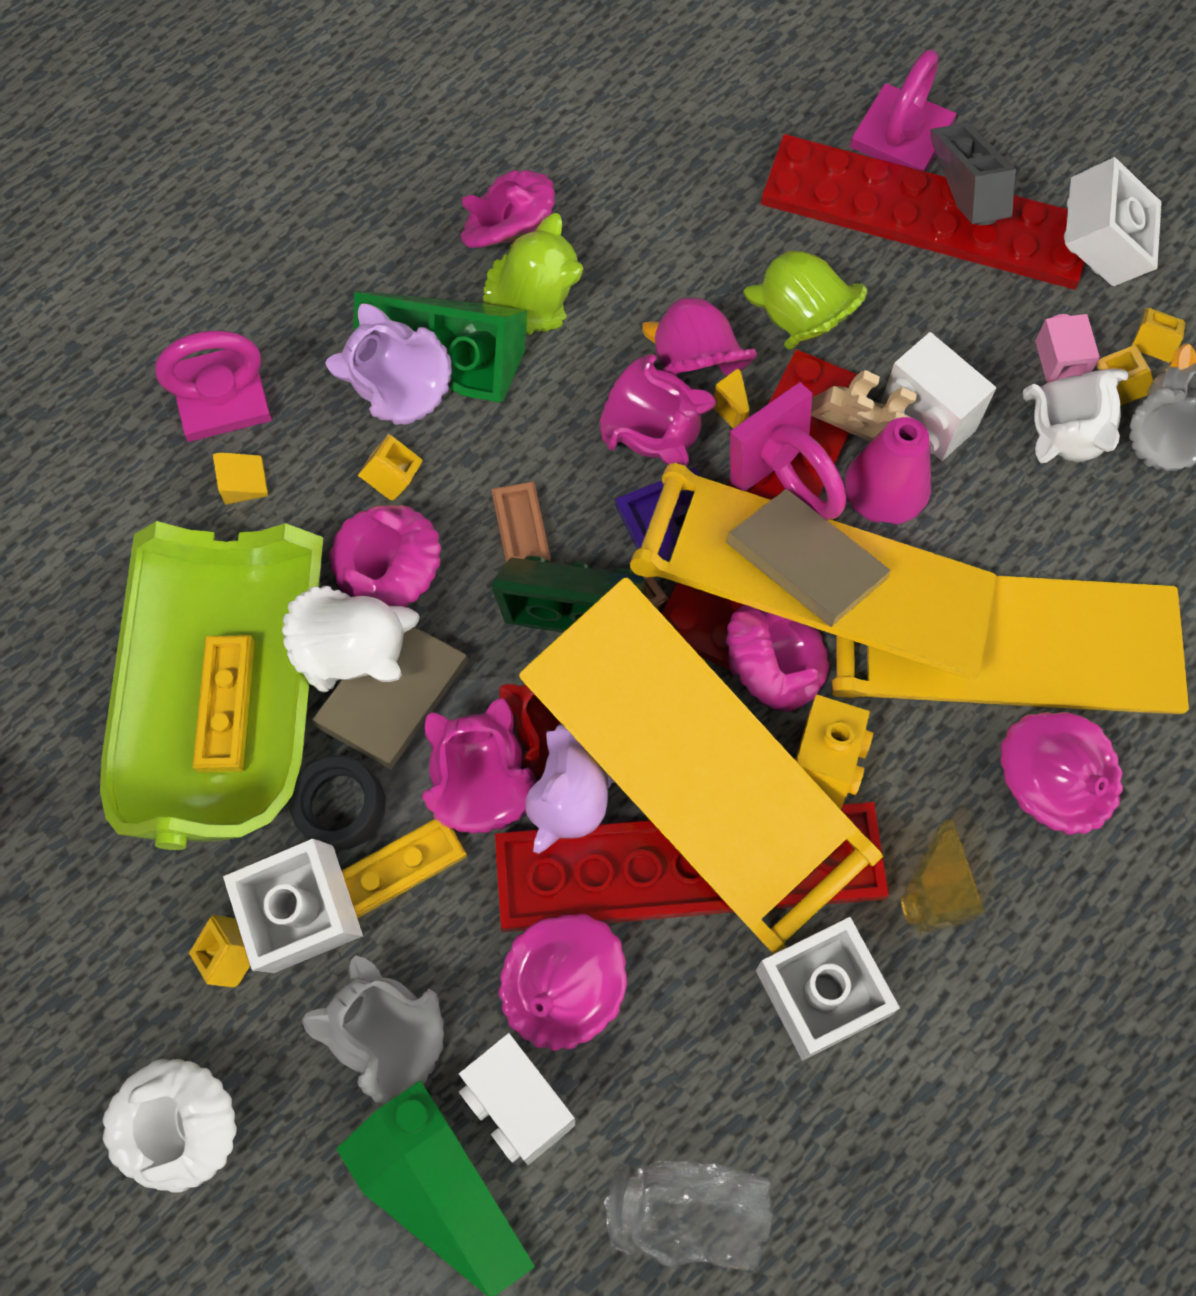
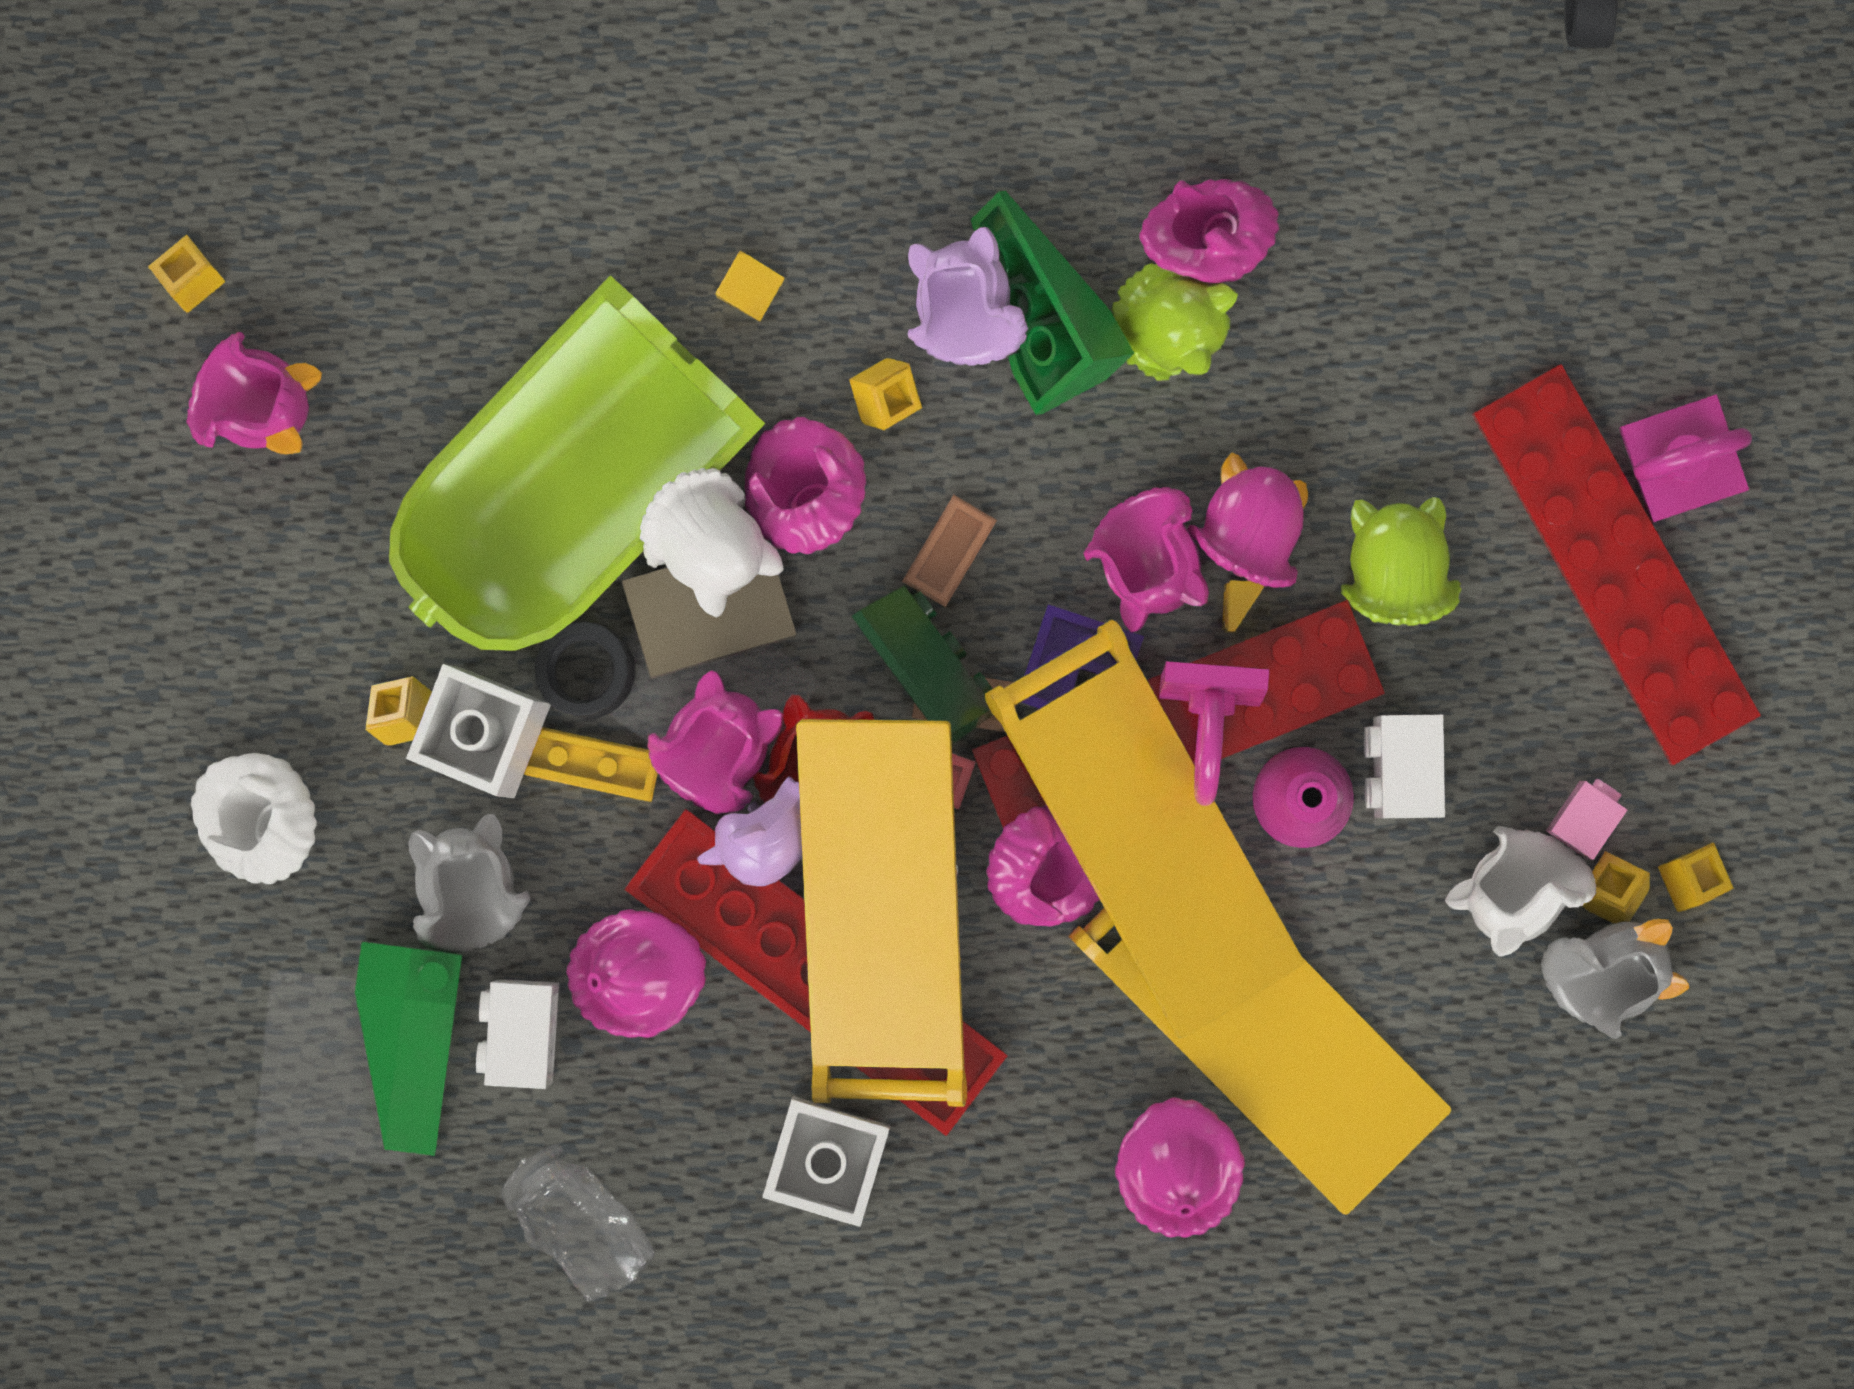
camera: 40 degrees right, 20 degrees up
dark pink tile [155,331,272,442] -> none
yellow tile [193,635,255,772] -> none
dark tan tile [726,489,891,627] -> none
yellow brick [795,694,873,810] -> none
tan plate [811,370,917,442] -> none
clear yellow slope [901,819,985,935] -> none
dark grey slope [930,122,1016,225] -> none
white brick [1064,157,1161,286] -> none

